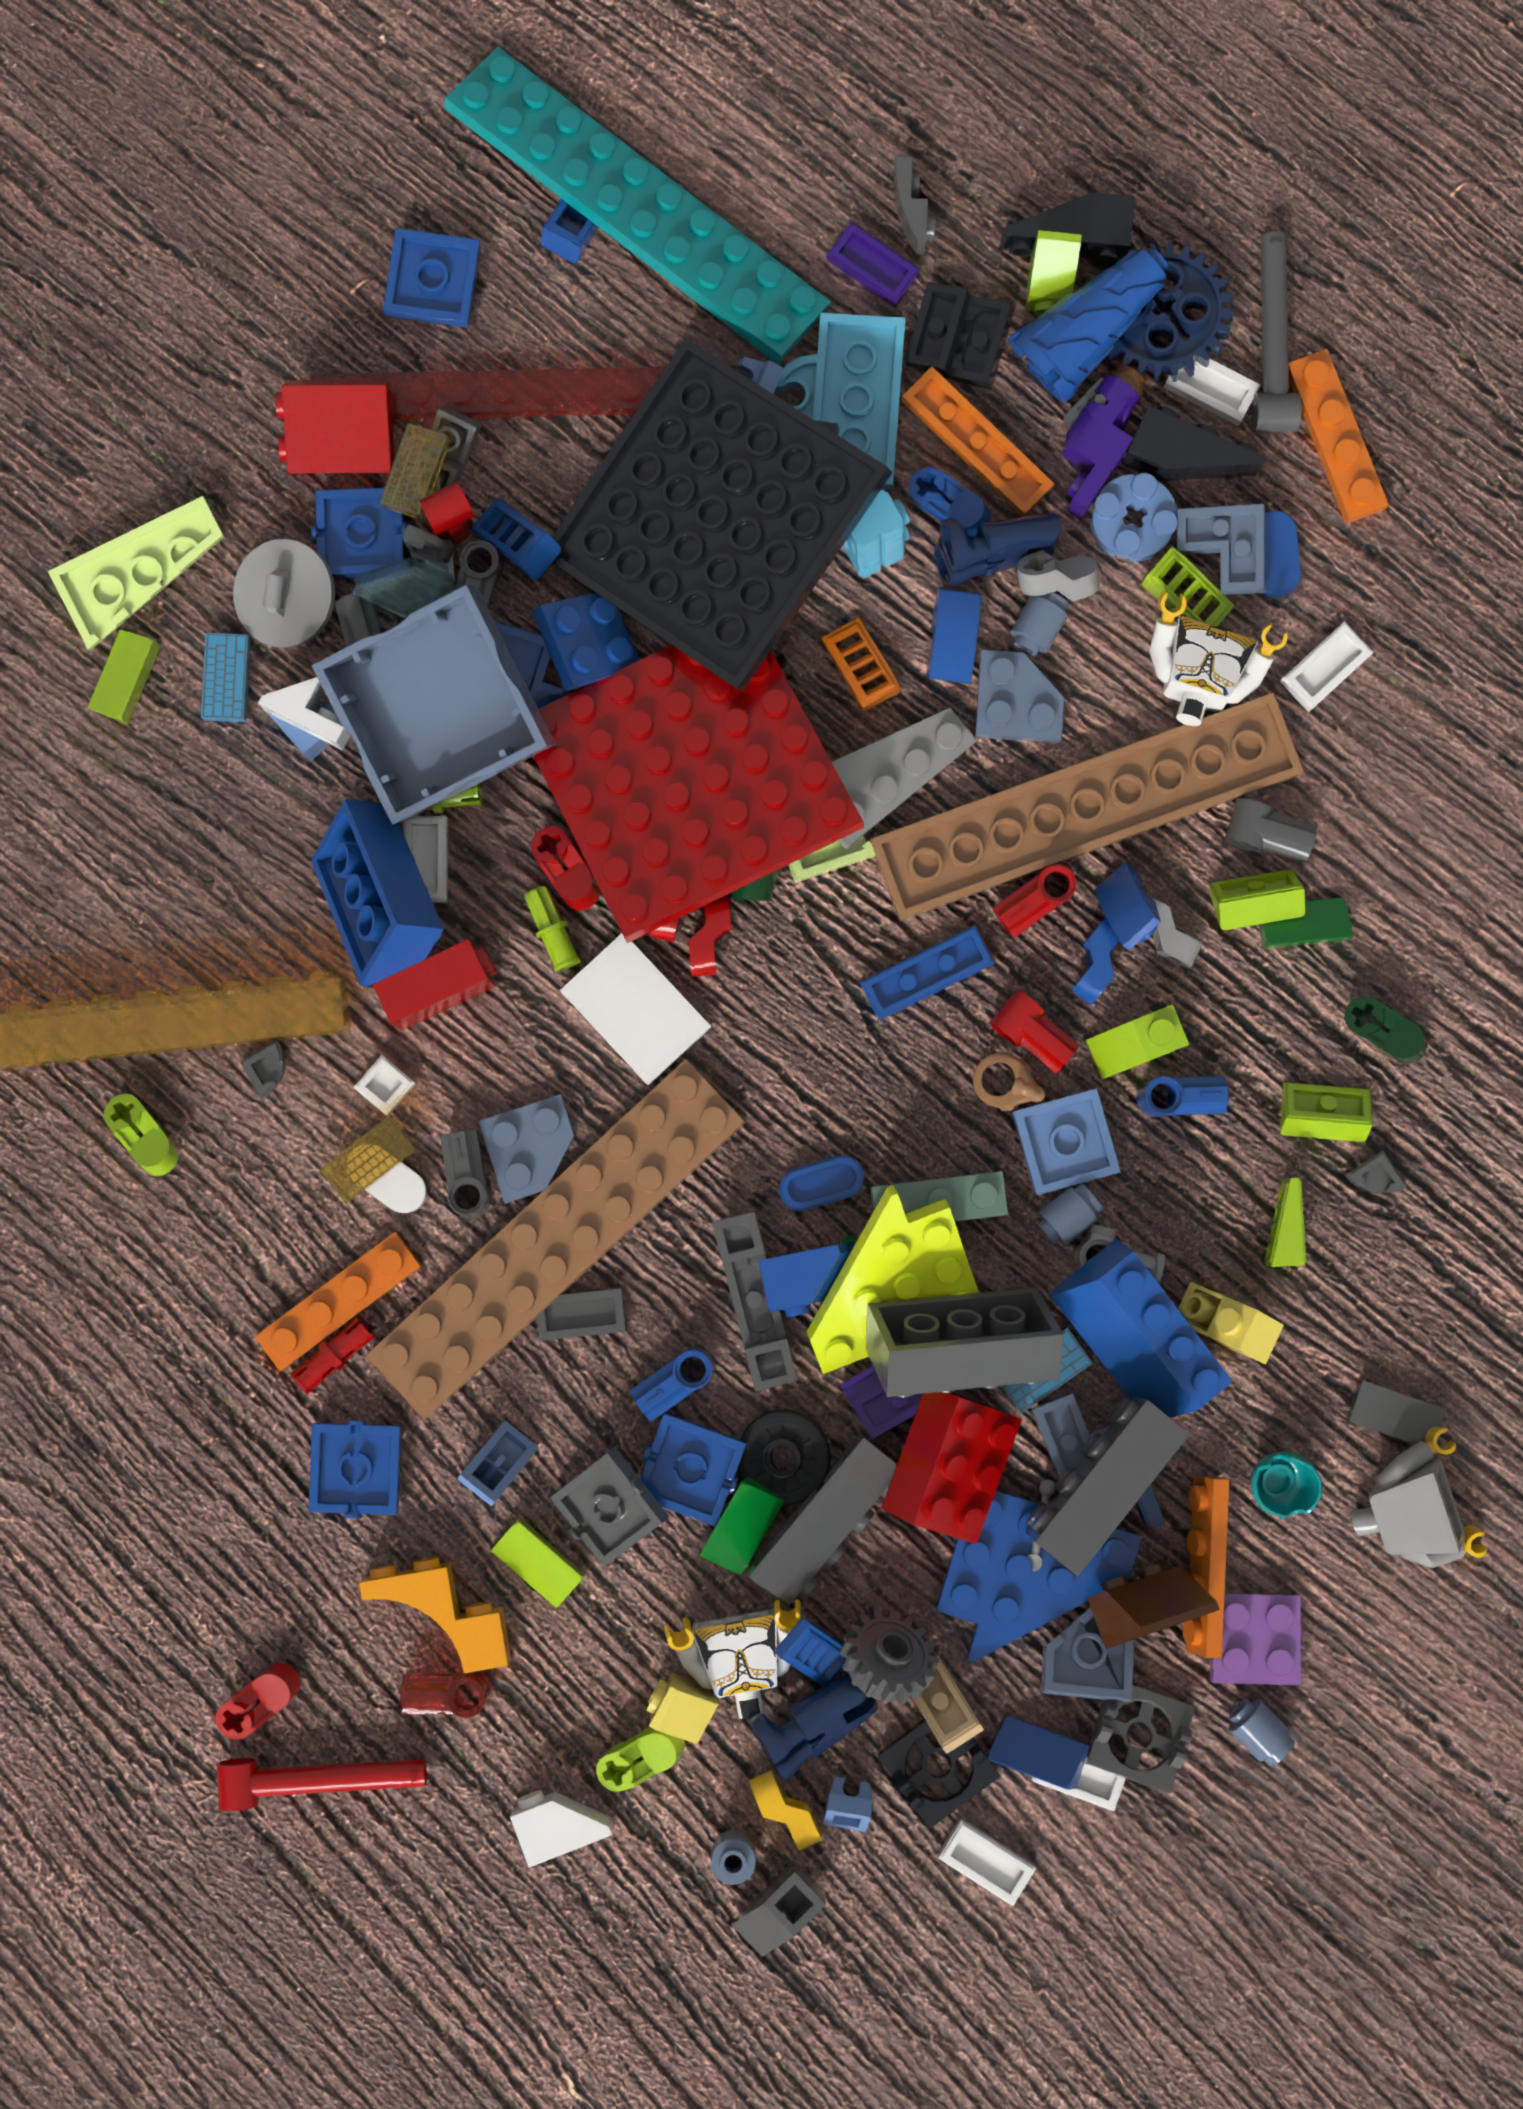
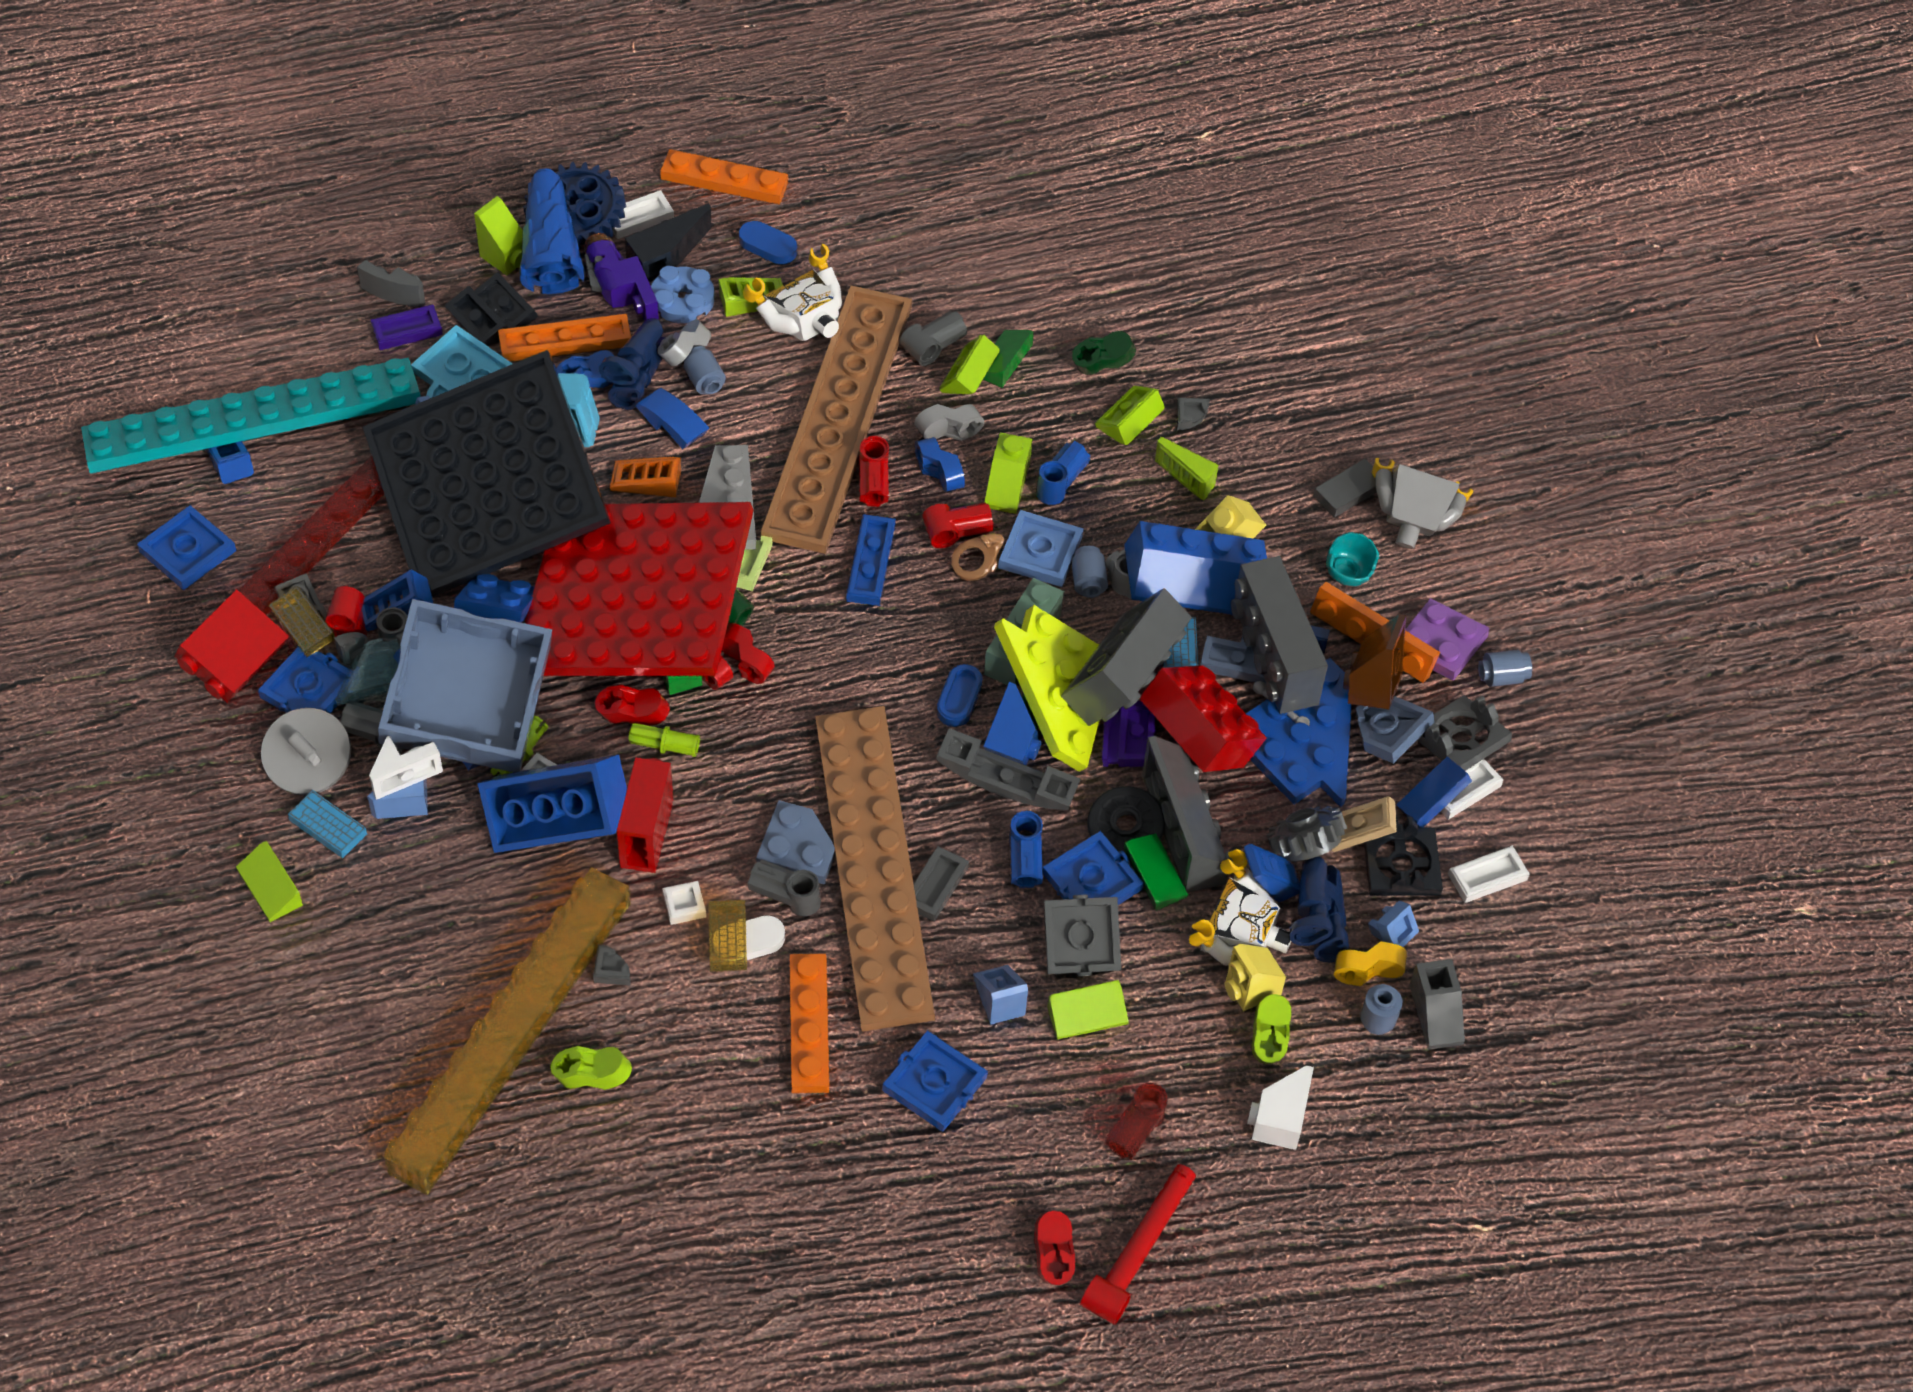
camera: 55 degrees left, 30 degrees down
yellowish green wing [48,496,225,651] -> none
red pin [290,1316,375,1394] -> none
light orange arch [359,1557,512,1673] -> none
white tile [560,933,711,1086] -> none
sand blue plate [975,650,1064,743] -> none
black slope [999,192,1135,265] -> none
blue slope [1095,861,1161,950] -> none
sand blue plate [1177,504,1266,595] -> none
dark grey piece [1251,231,1301,432] -> none
white tile [1280,621,1374,712] -> none

